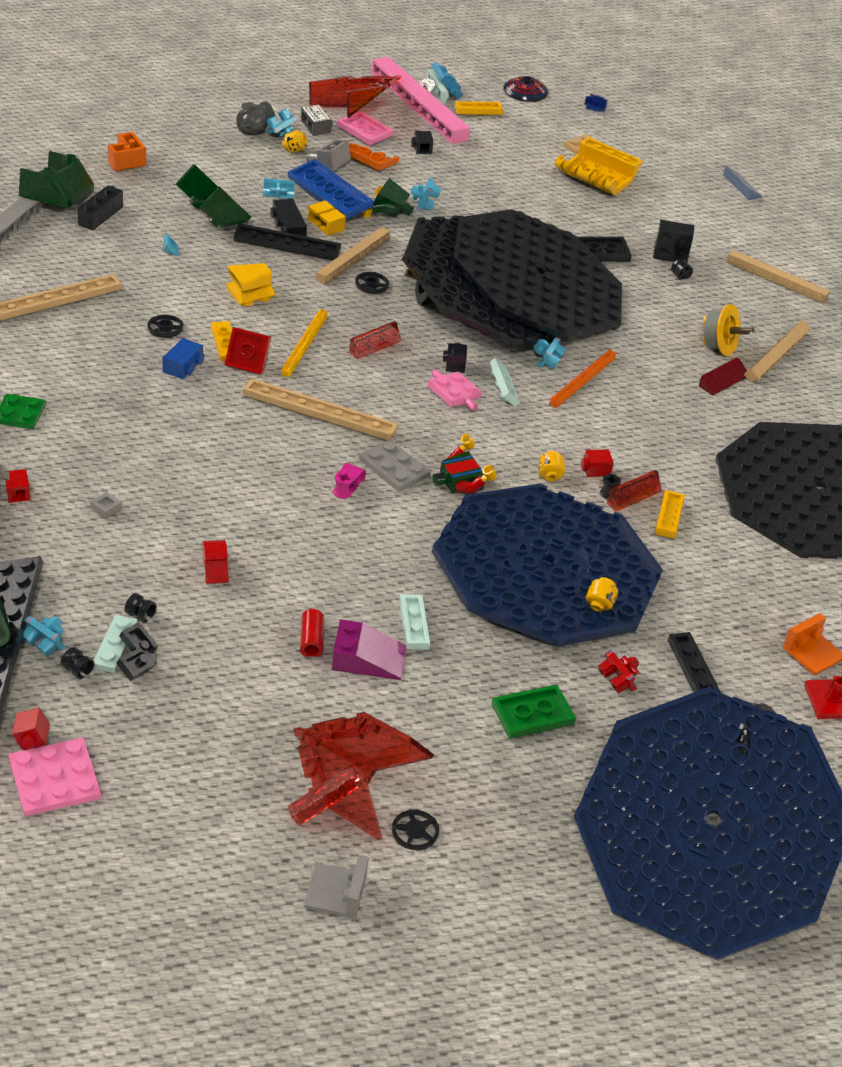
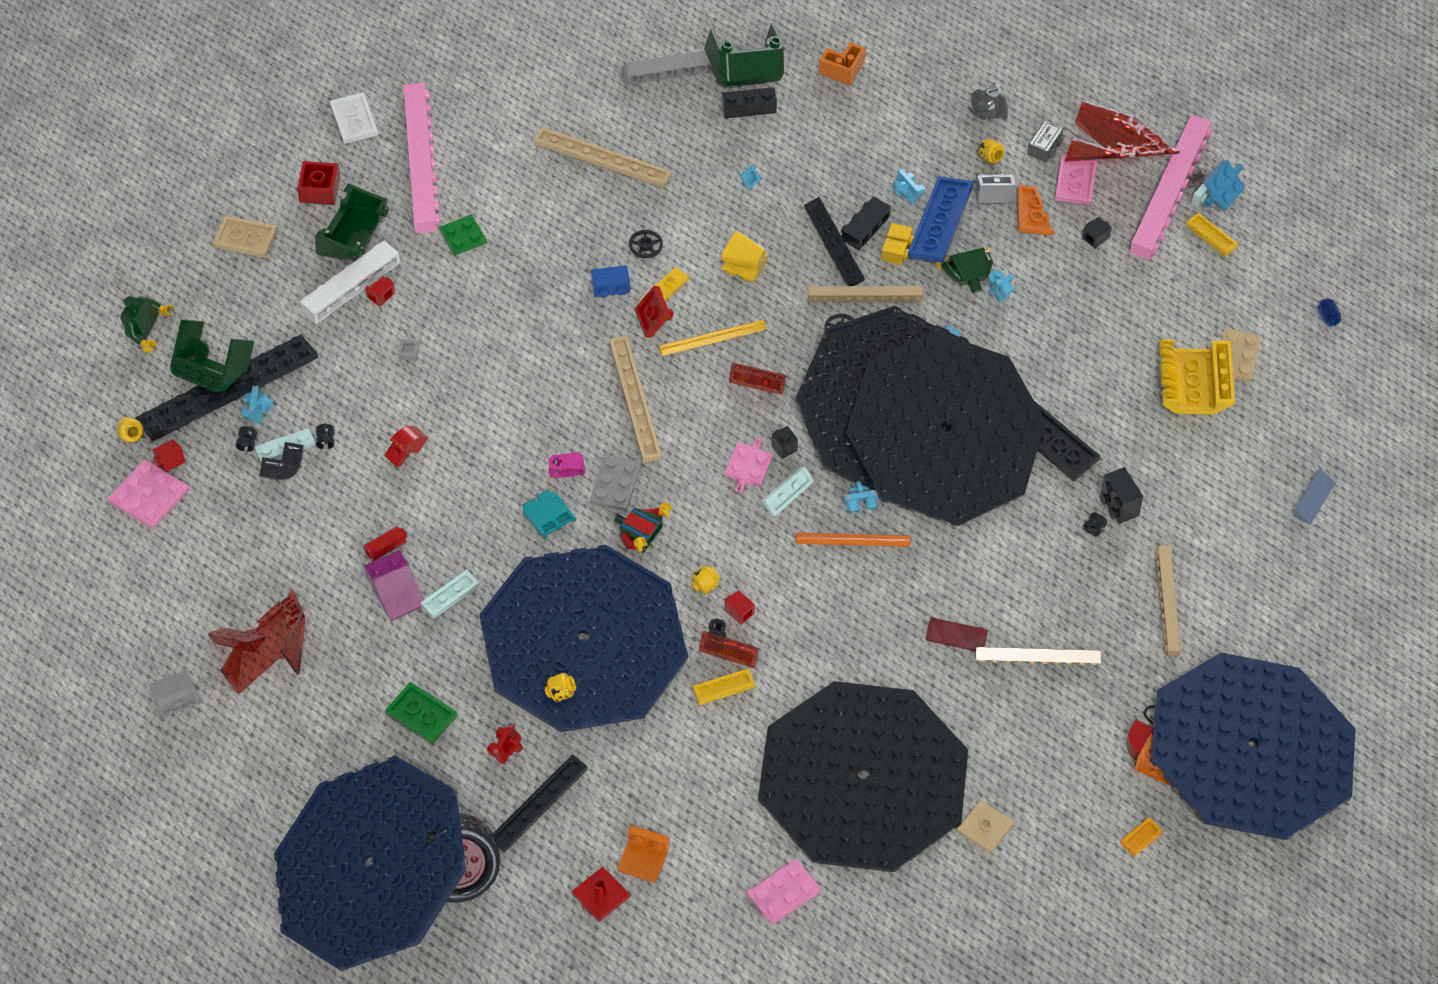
camera: 60 degrees right, 15 degrees up
dark green windscreen [175,164,252,228] -> none
medium azure hips [266,108,298,137] -> none
black wheel [391,809,439,850] -> none
dish [503,76,548,102] -> none
piece [703,304,755,356] -> none
none -> teal plate [522,490,576,539]

